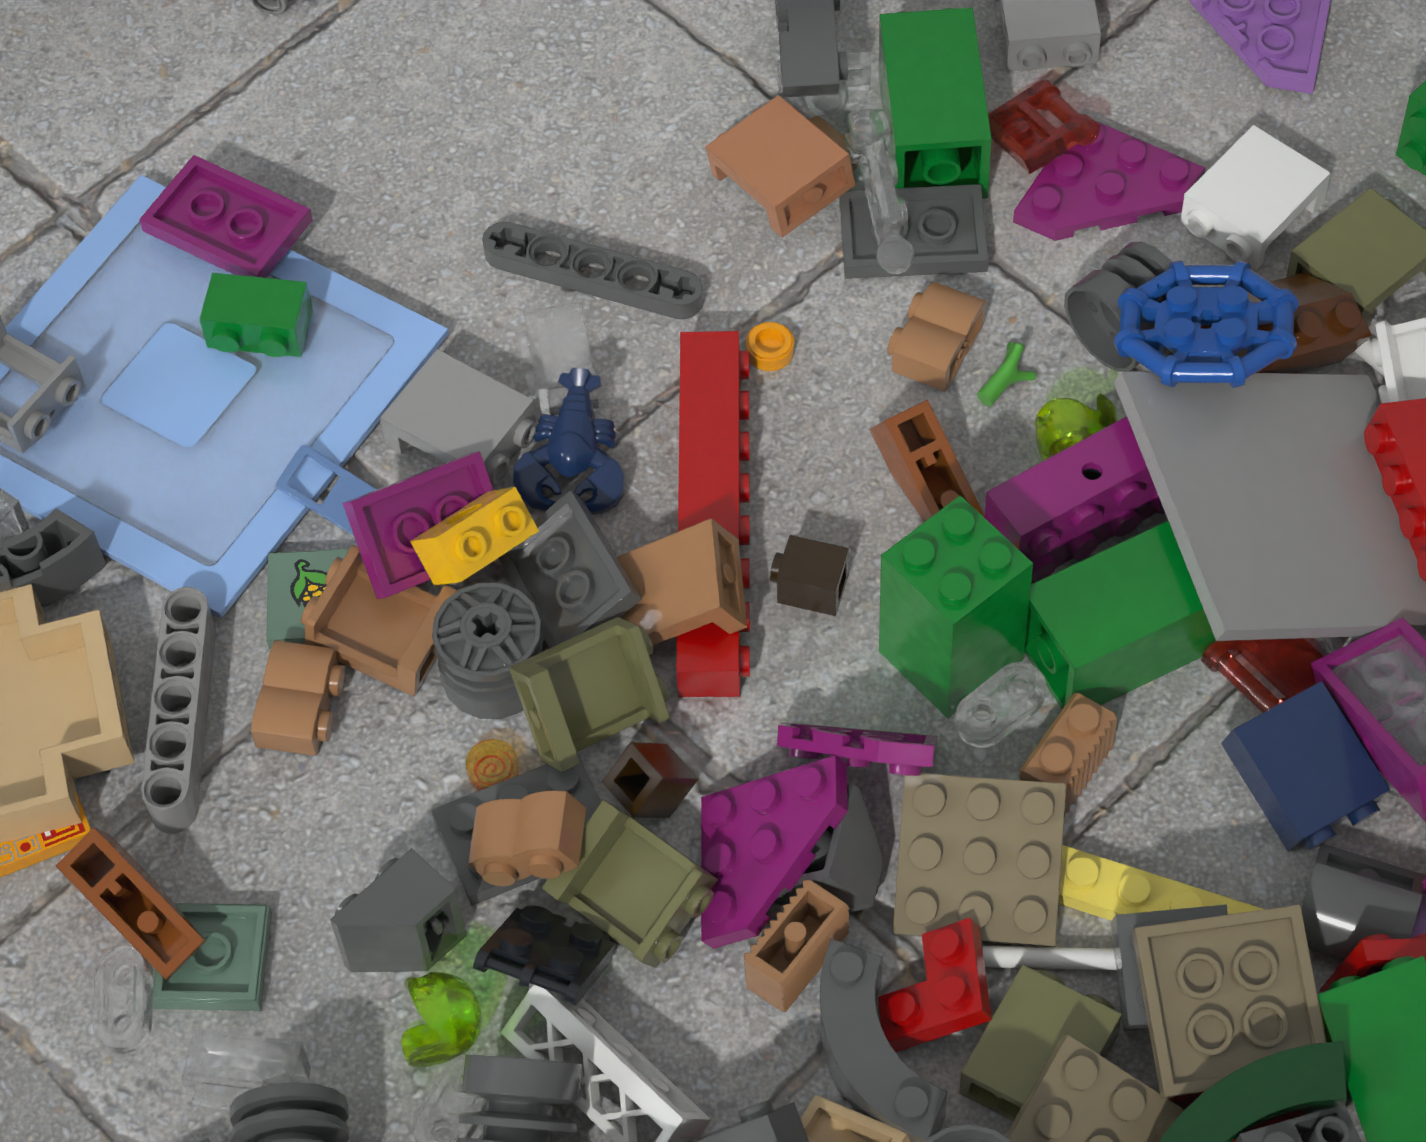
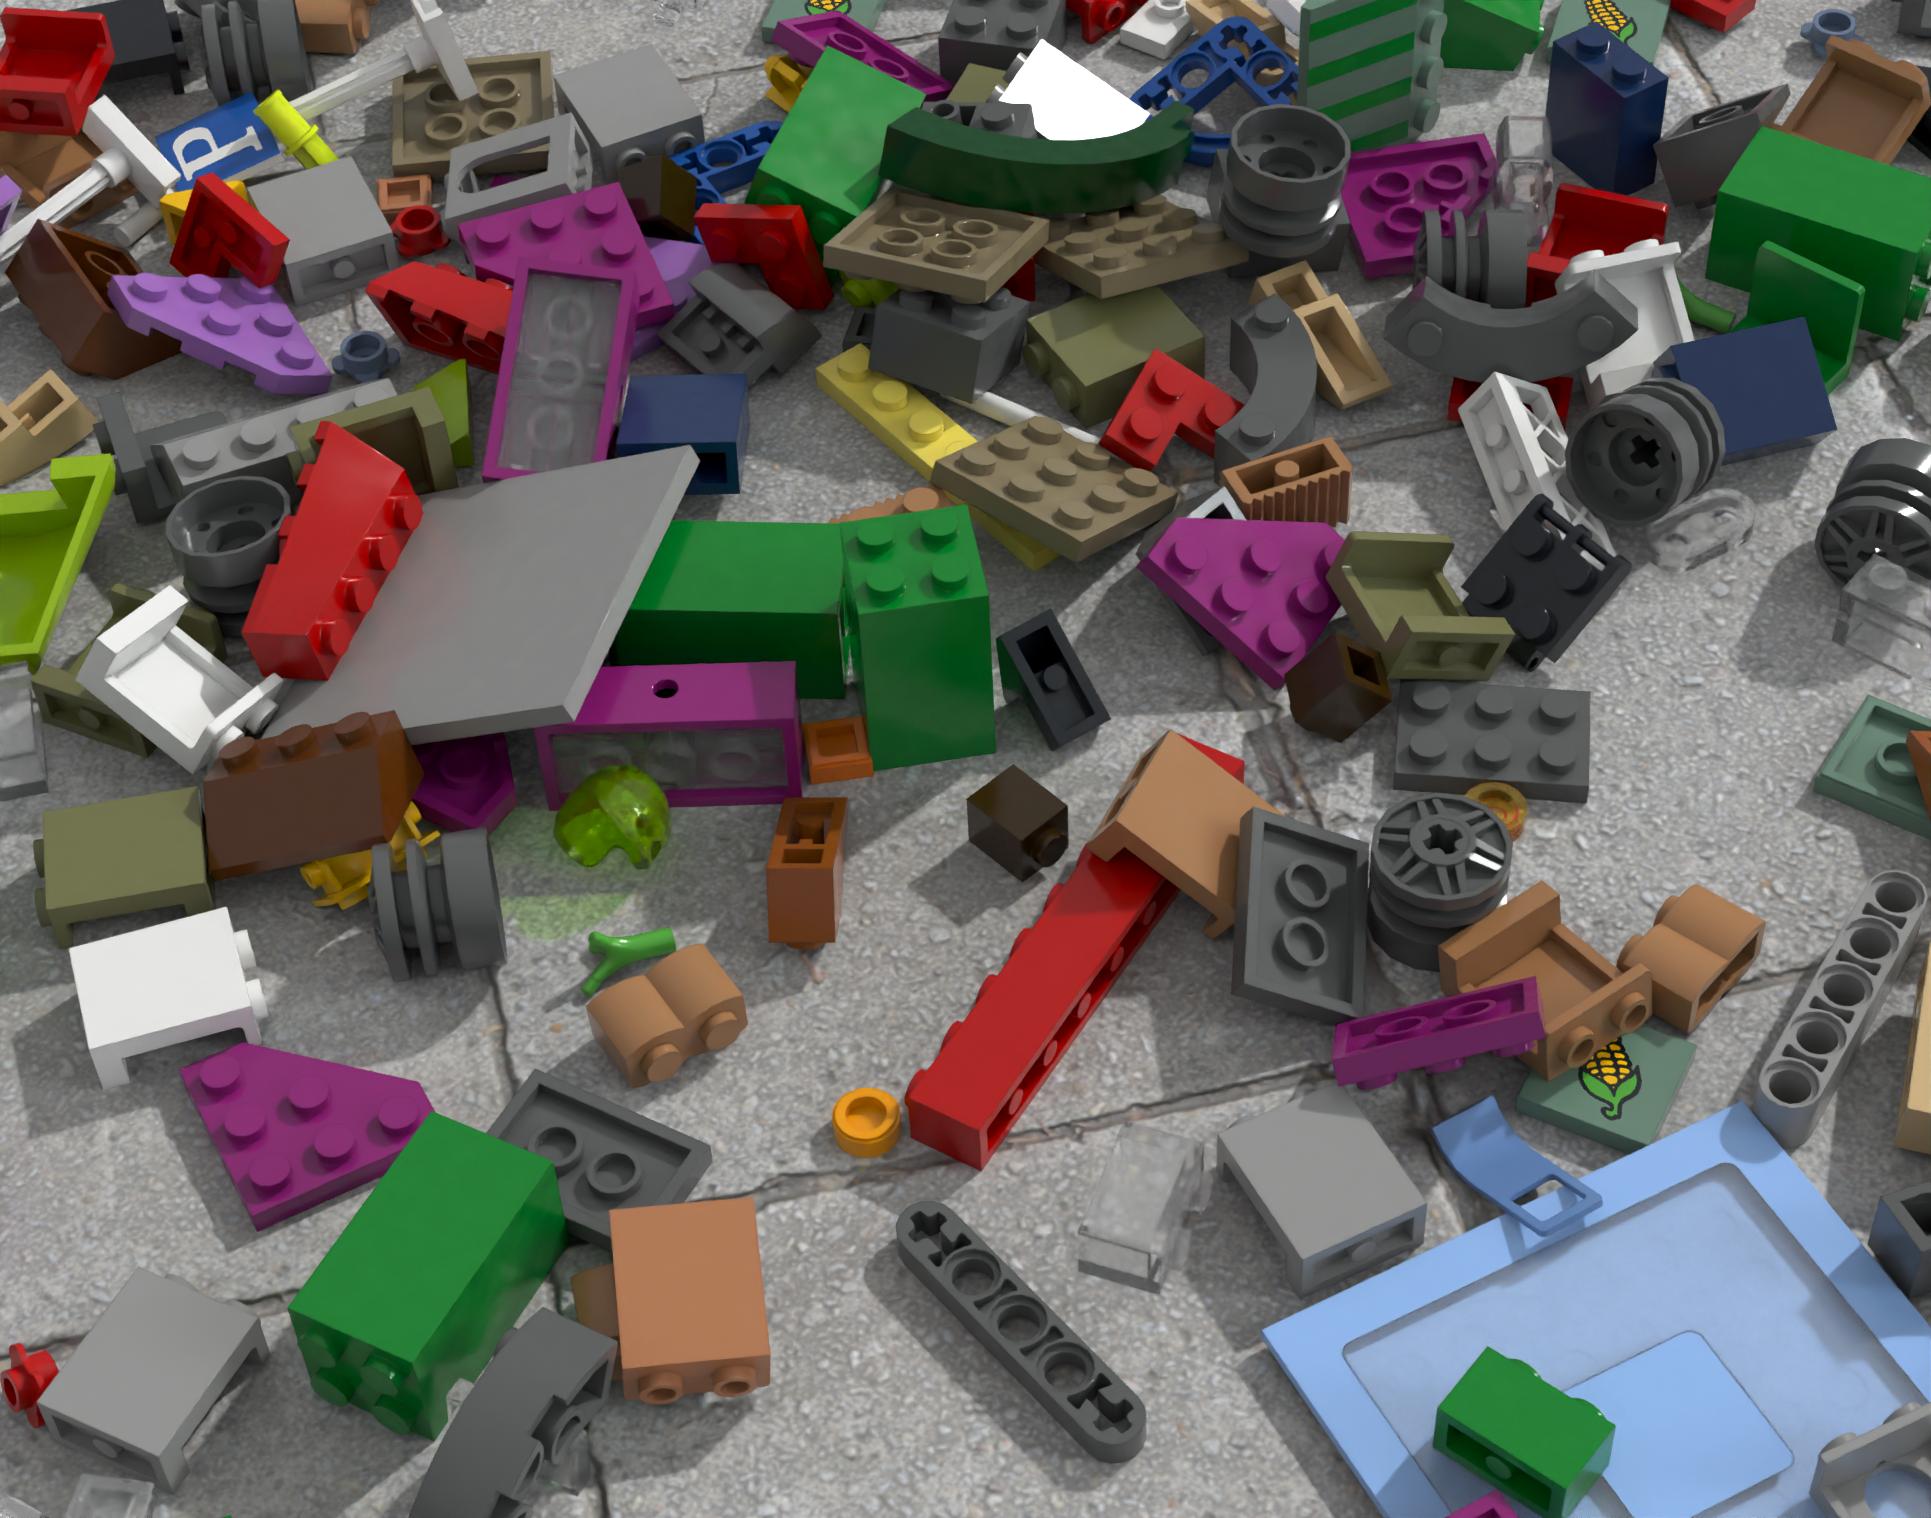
camera: 150 degrees left, 10 degrees down
dark grey slope [330,848,467,972] -> none
clear neon green helmet [401,972,482,1068] -> none
yellow brick [410,487,539,585] -> none
medium nougat brick [468,790,586,886] -> none
olive panel [509,617,670,772] -> none
dark blue animal [513,368,627,515] -> none
magenta plate [777,722,938,776] -> none
clear plate [844,109,914,274] -> none
clear red plate [988,80,1100,174] -> none
blue plate [1114,260,1299,388] -> none
none -> black slope [995,609,1111,751]

